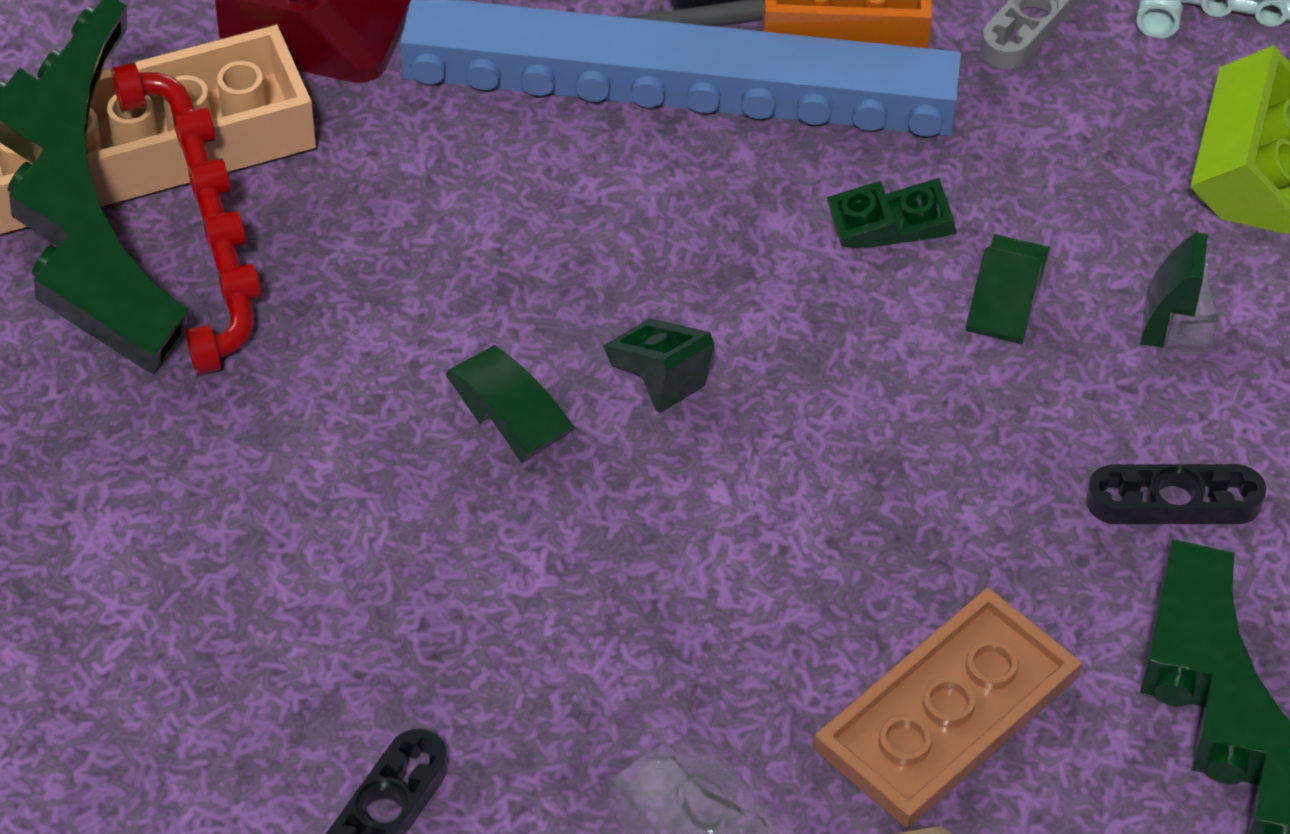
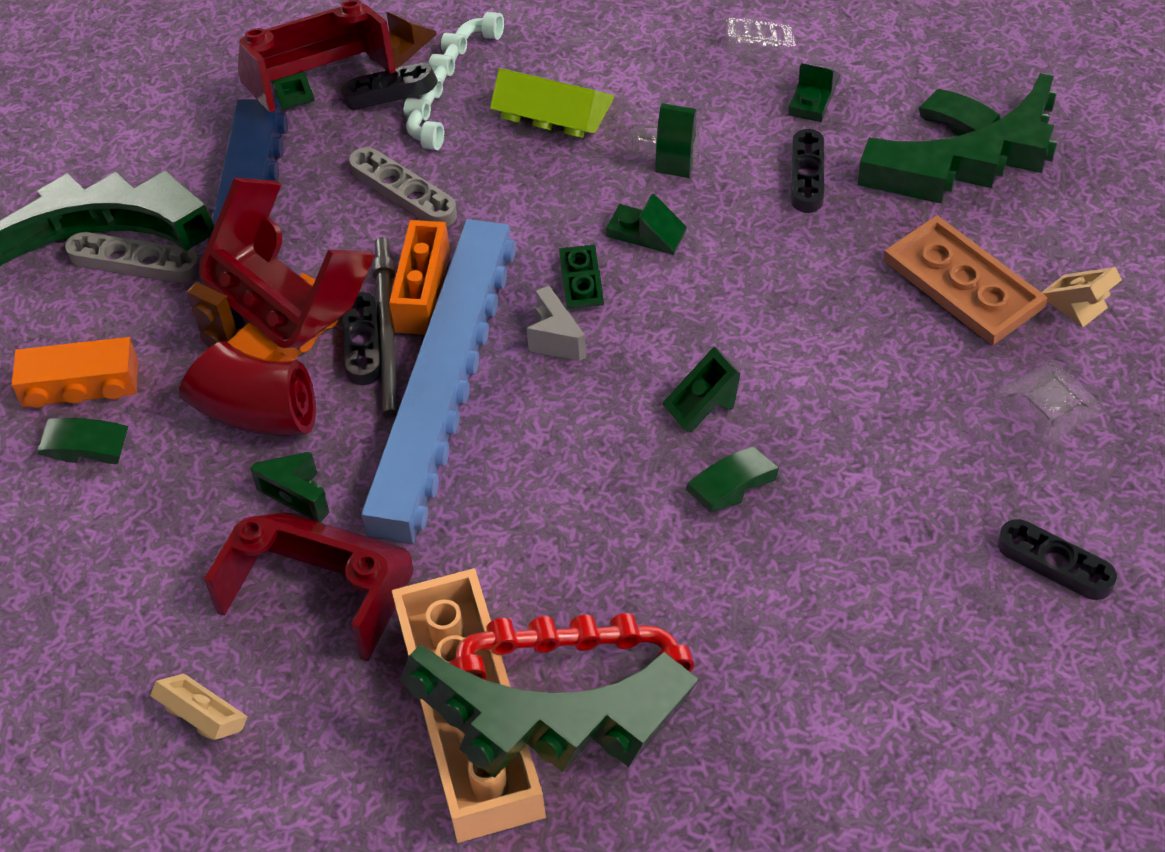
camera: 80 degrees left, 0 degrees up
none -> light grey slope [526,285,586,361]

